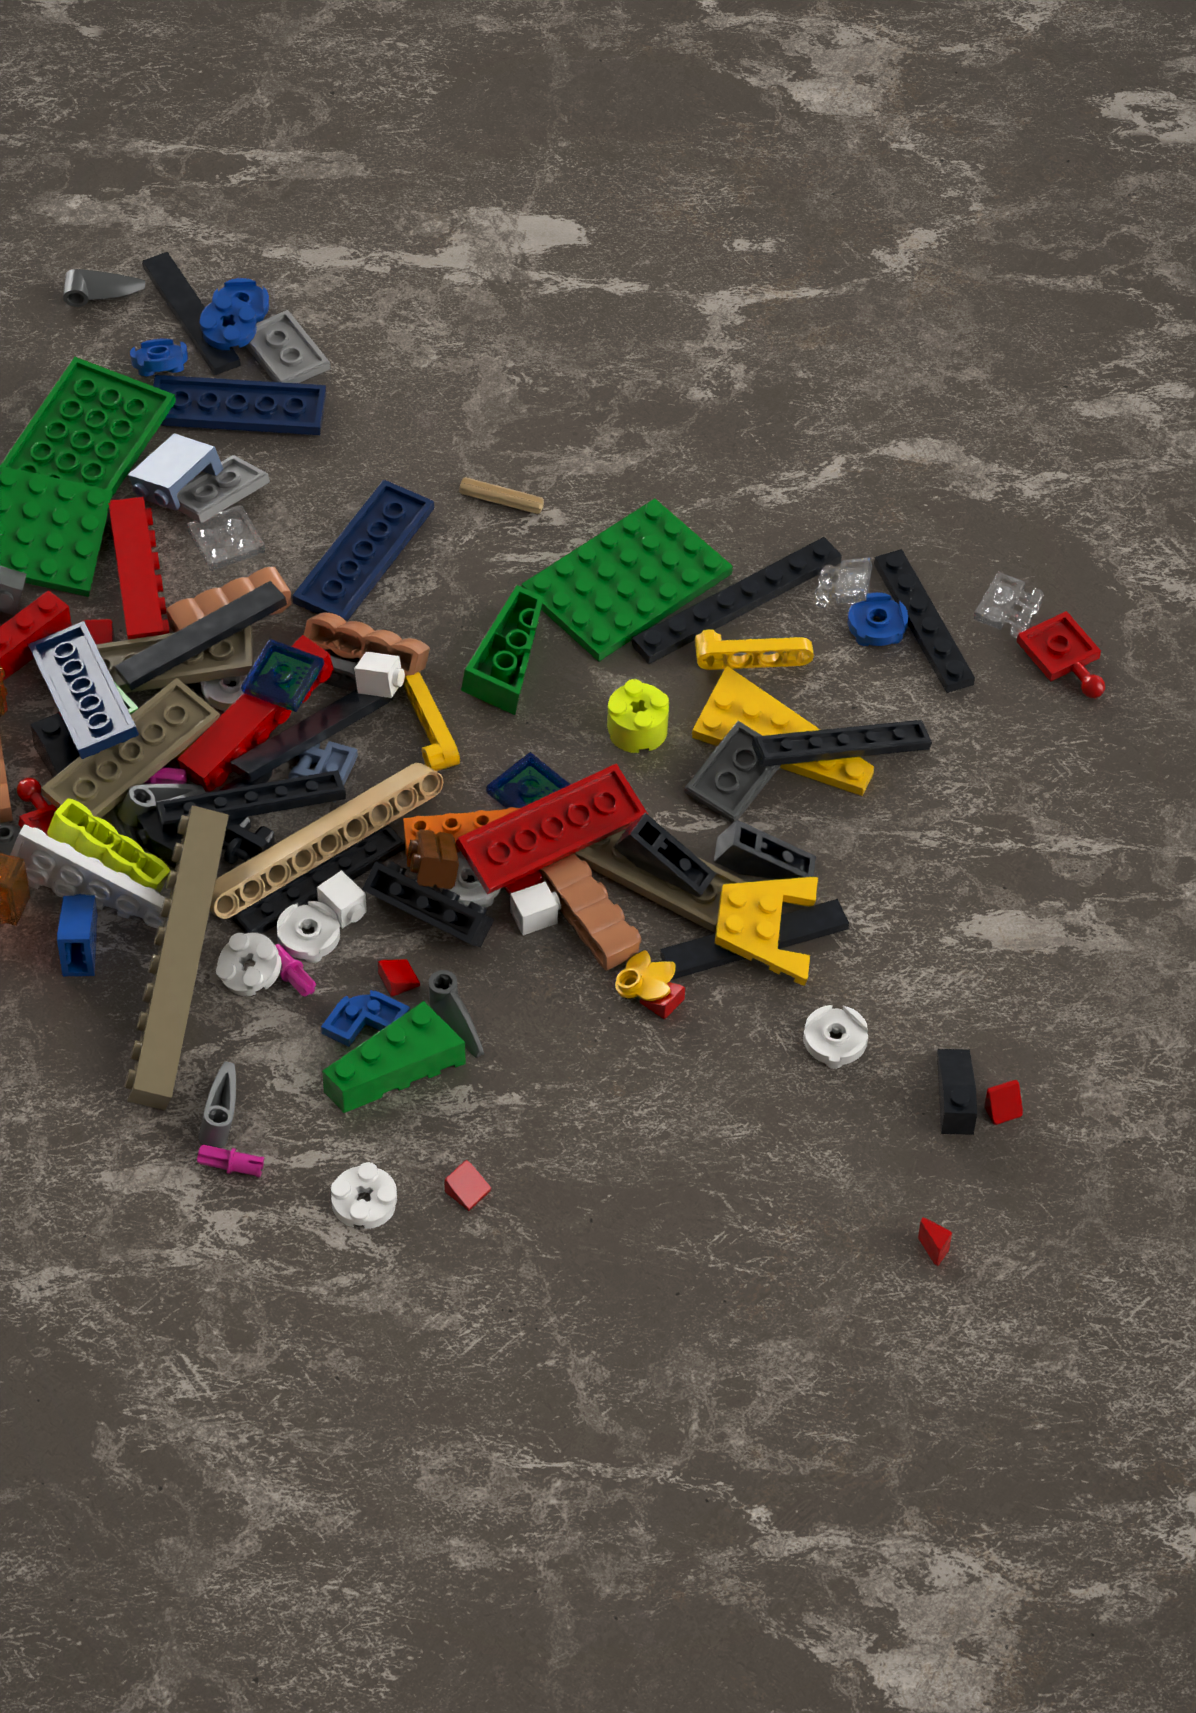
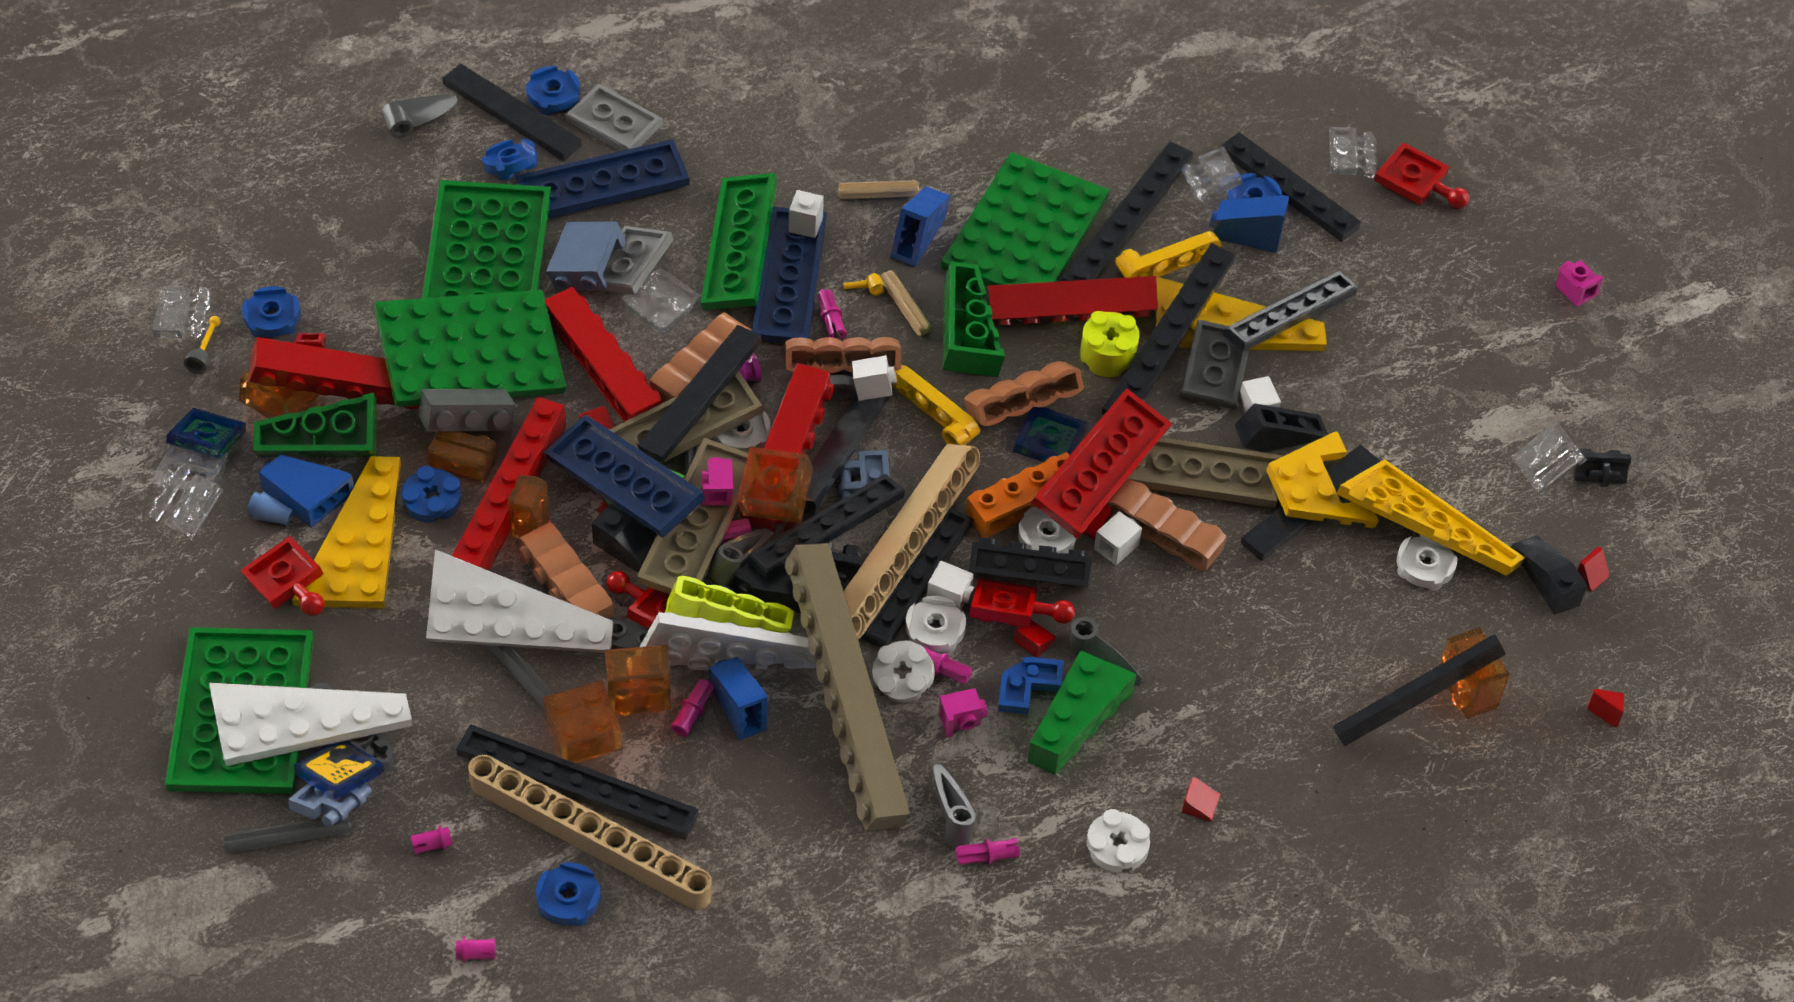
camera: 25 degrees left, 0 degrees up
blue plate [200,295,257,350] -> none
tile [241,638,325,712] -> none
reddish brown brick [408,829,459,890] -> none
black slope [614,813,717,897] -> none
yellow plate [615,950,676,1001] -> none
red slope [640,982,685,1020] -> none
none -> dark pink axle [670,679,714,737]
none -> green plate [700,173,777,310]
none -> dark pink brick [701,457,733,506]
none -> clear orange brick [737,447,813,523]
none -> magenta wheel [739,354,762,383]
none -> white brick [789,190,824,238]
none -> dark pink axle [817,289,847,340]
none -> yellow hand [844,273,884,295]
none -> tan axle [881,270,931,337]
none -> blue slope [890,186,951,266]
none -> dark pink brick [938,688,987,738]
none -> nougat brick [964,361,1084,426]
none -> red plate [970,578,1075,627]
none -> red brick [985,276,1158,326]
none -> black plate [1101,243,1236,415]
none -> blue slope [1209,195,1289,253]
none -> white brick [1239,376,1281,413]
none -> black tile [1333,634,1506,746]
none -> yellow wing [1336,459,1525,576]
none -> clear orange brick [1440,627,1510,719]
none -> clear plate [1510,421,1587,496]
none -> dark pink brick [1555,260,1603,307]
none -> black hips [1573,448,1631,487]

